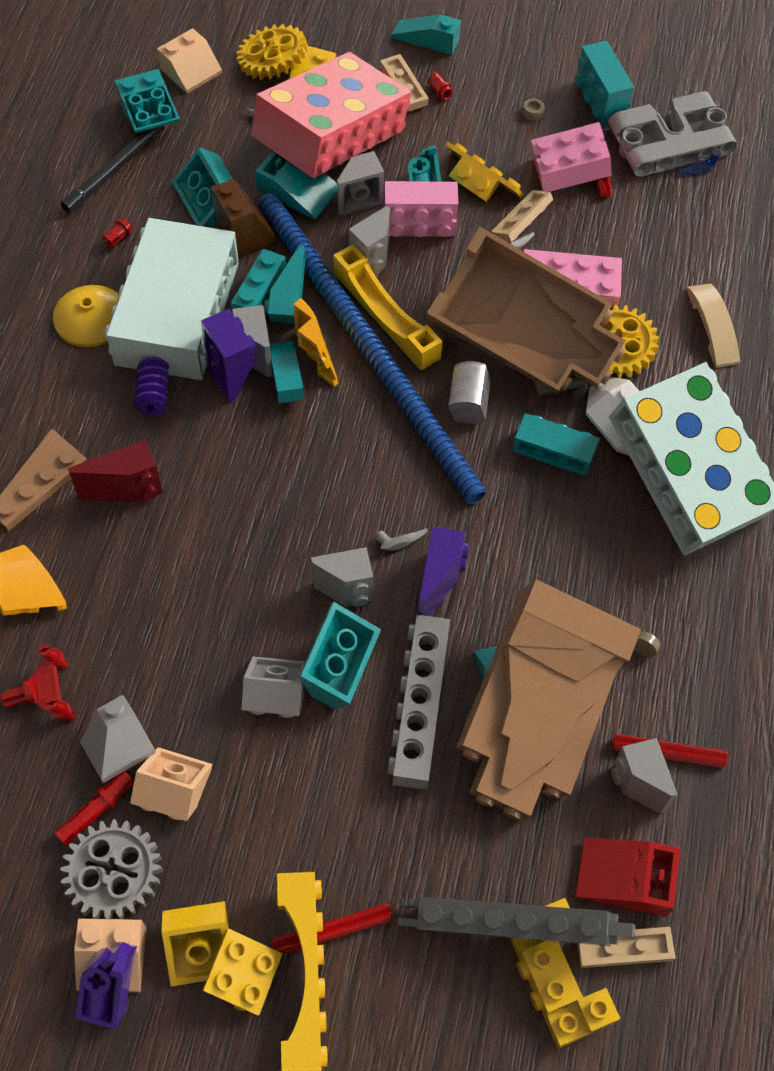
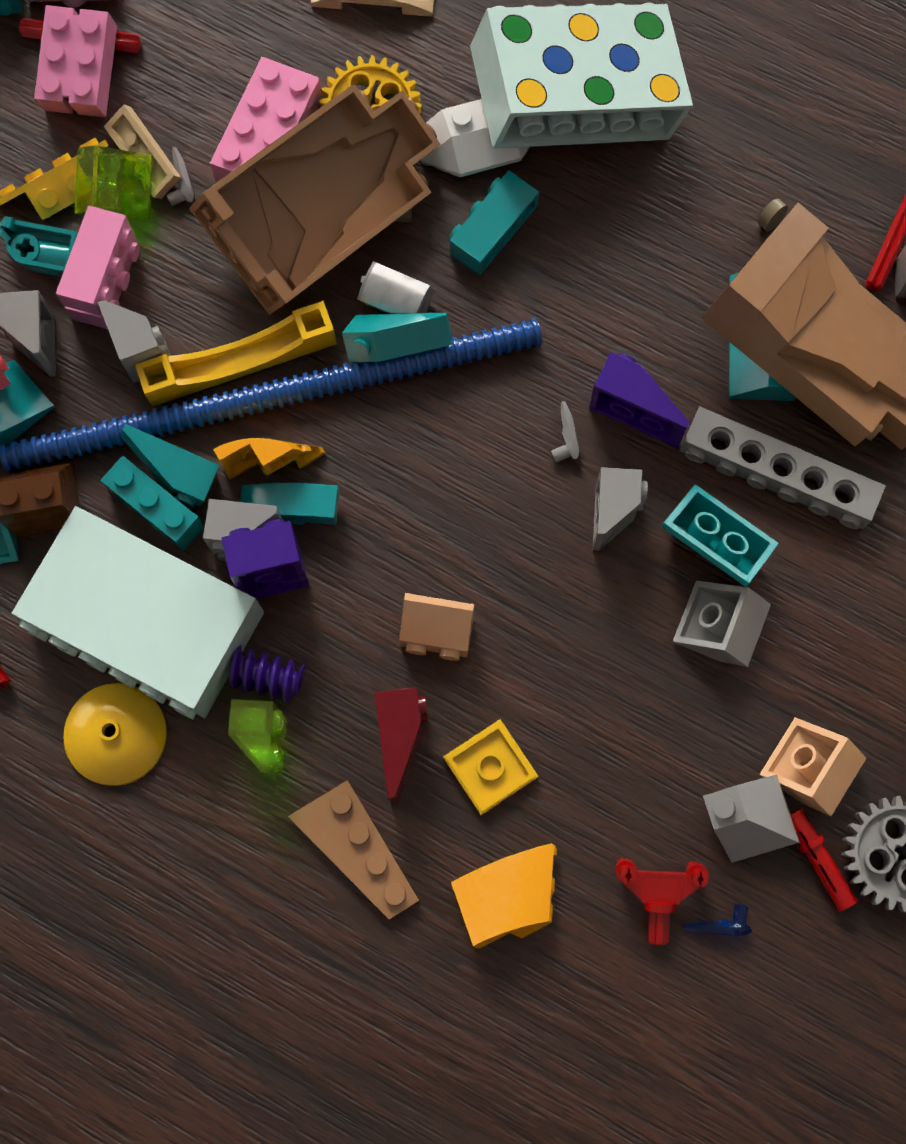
camera: 70 degrees left, 15 degrees up
none -> clear neon green slope [75,145,153,220]
none -> clear neon green slope [228,699,287,780]
none -> teal slope [342,313,453,362]
none -> light nougat slope [399,593,474,661]
none -> yellow tile [443,719,539,815]
none -> clear blue bar [683,904,752,936]

